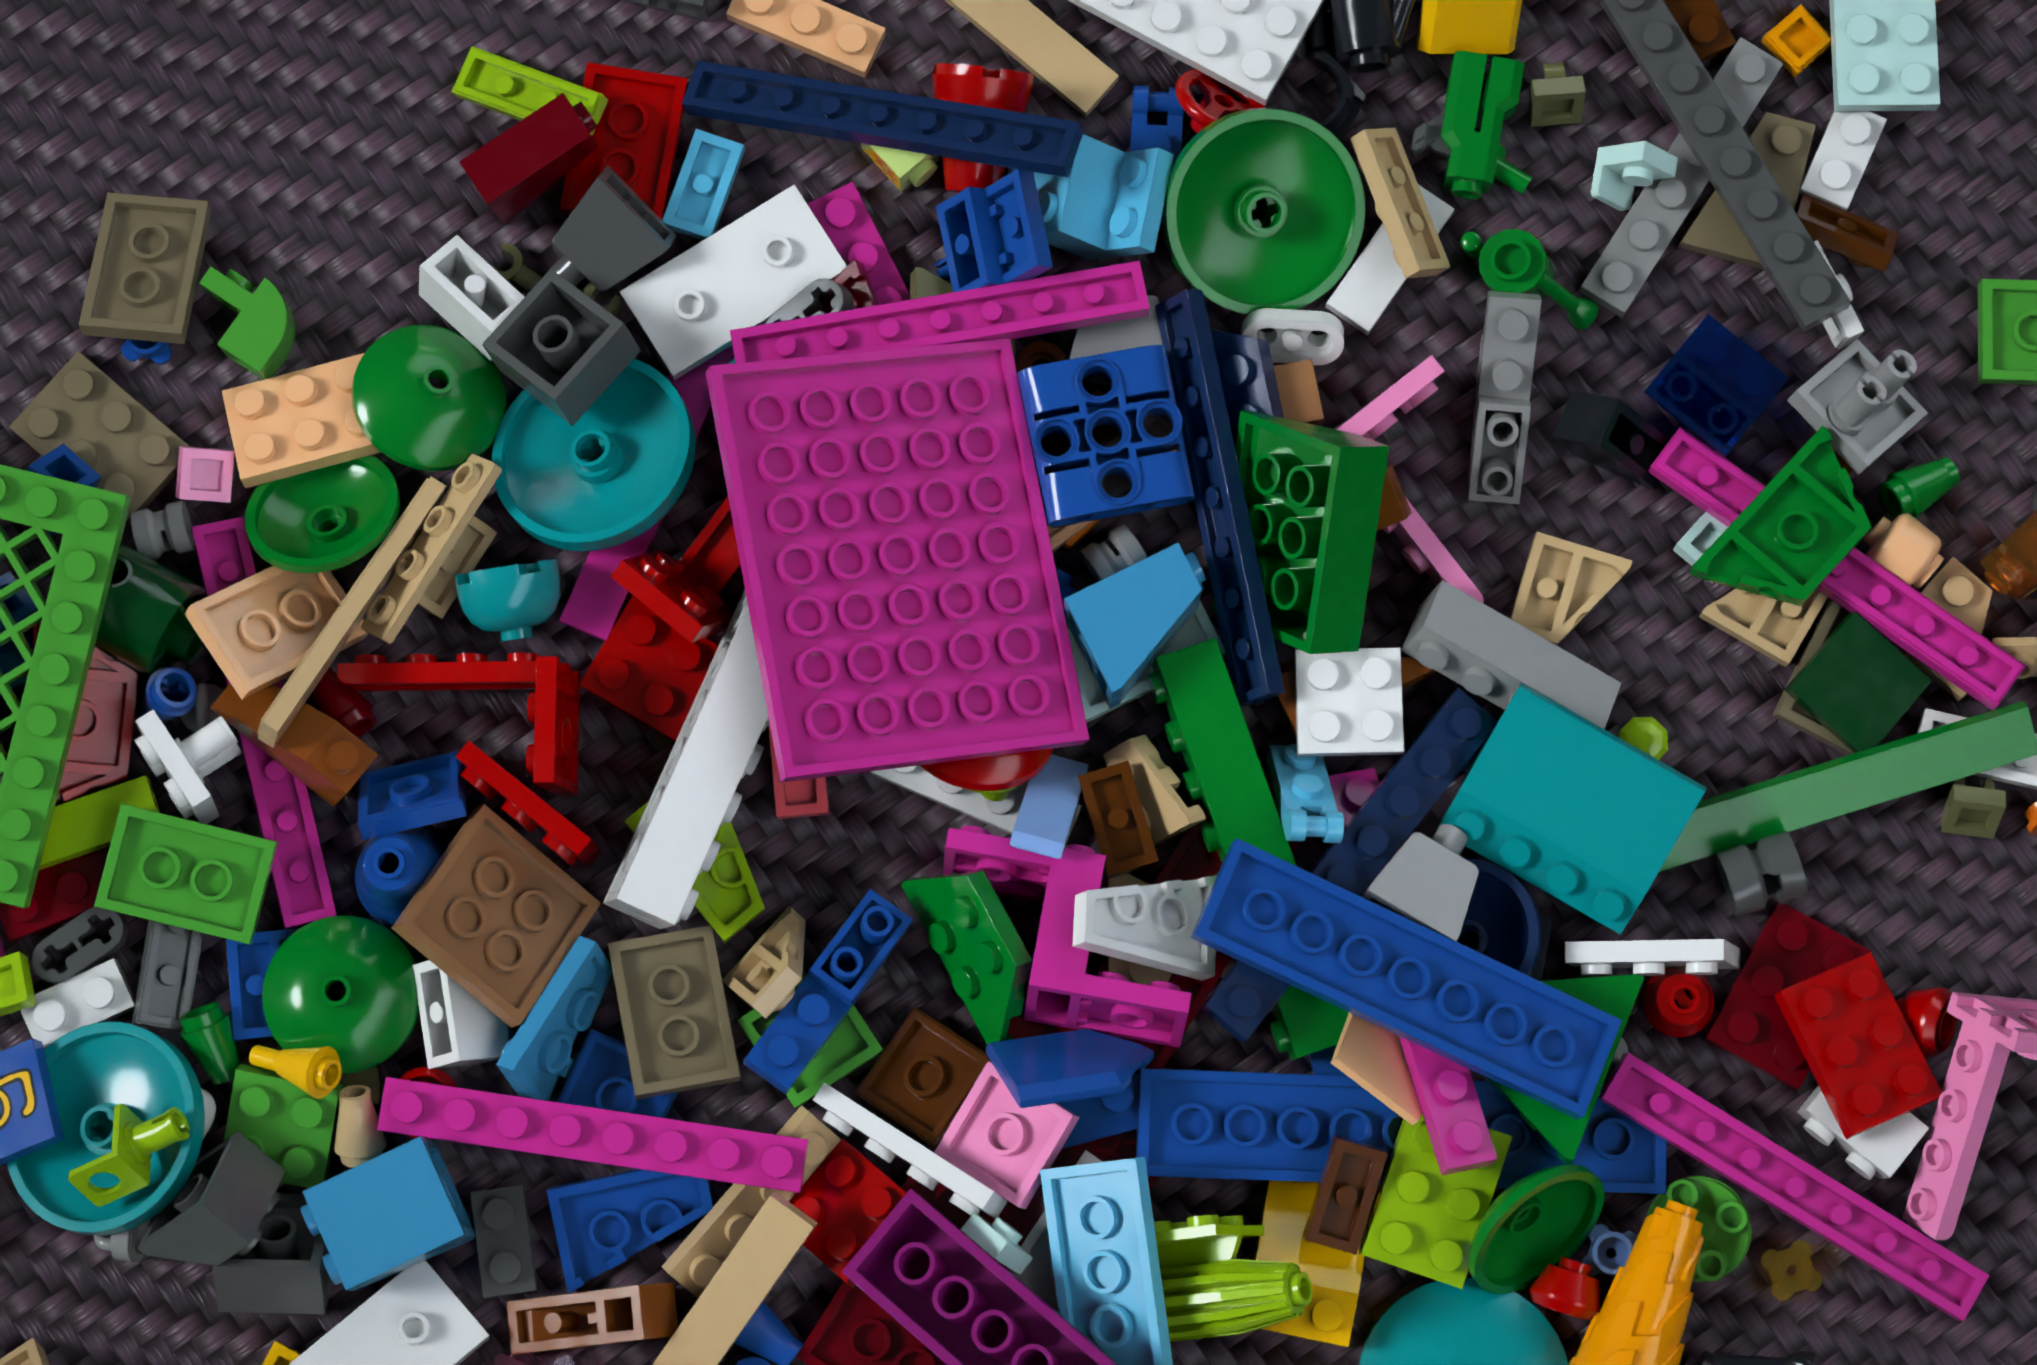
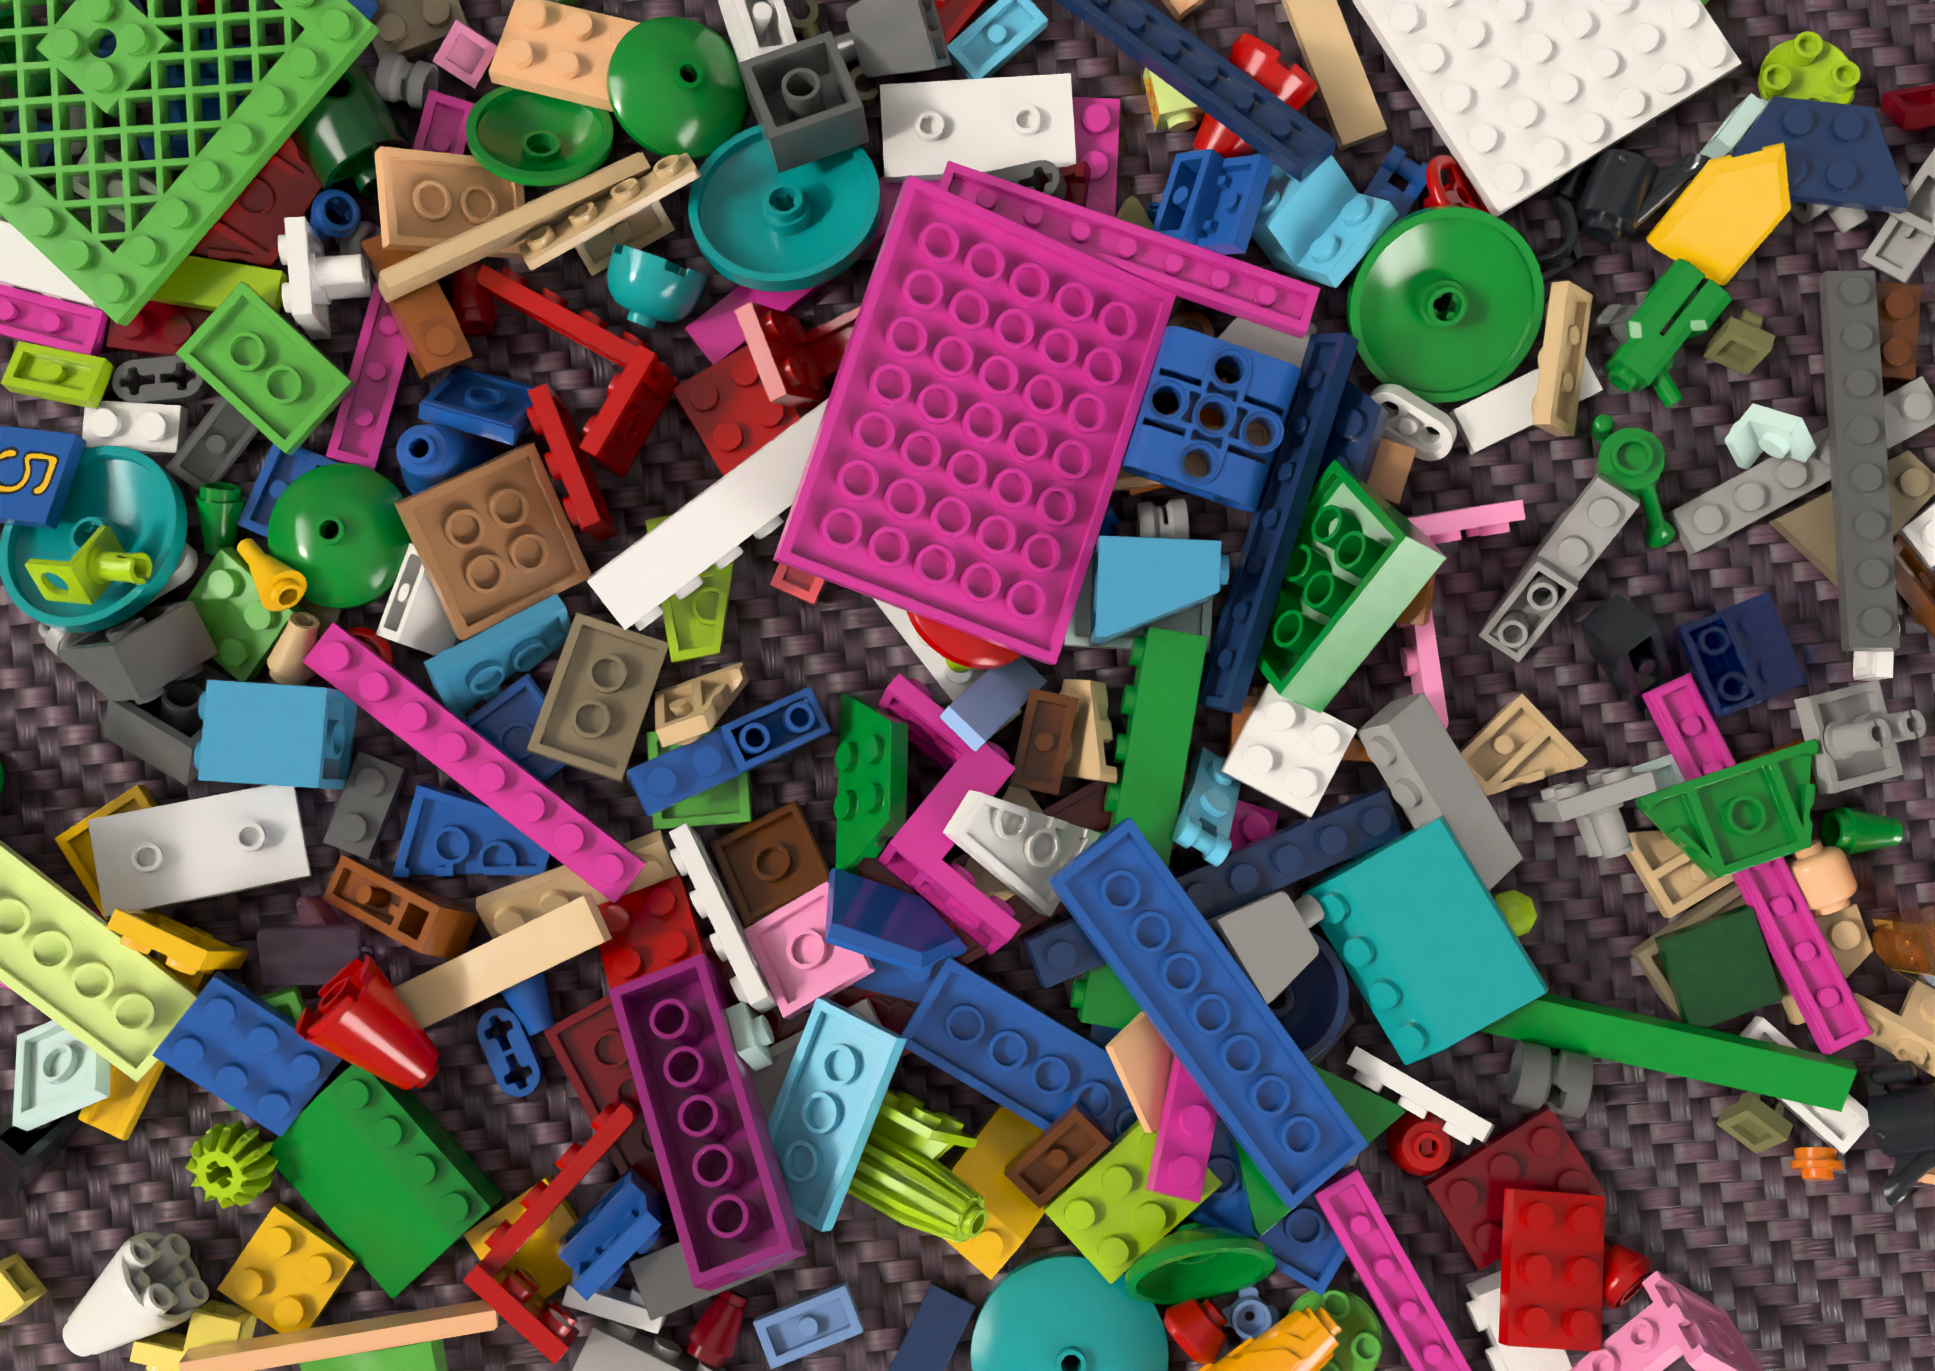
camera: 30 degrees right, 5 degrees up
none -> light grey plate [1528,765,1658,859]

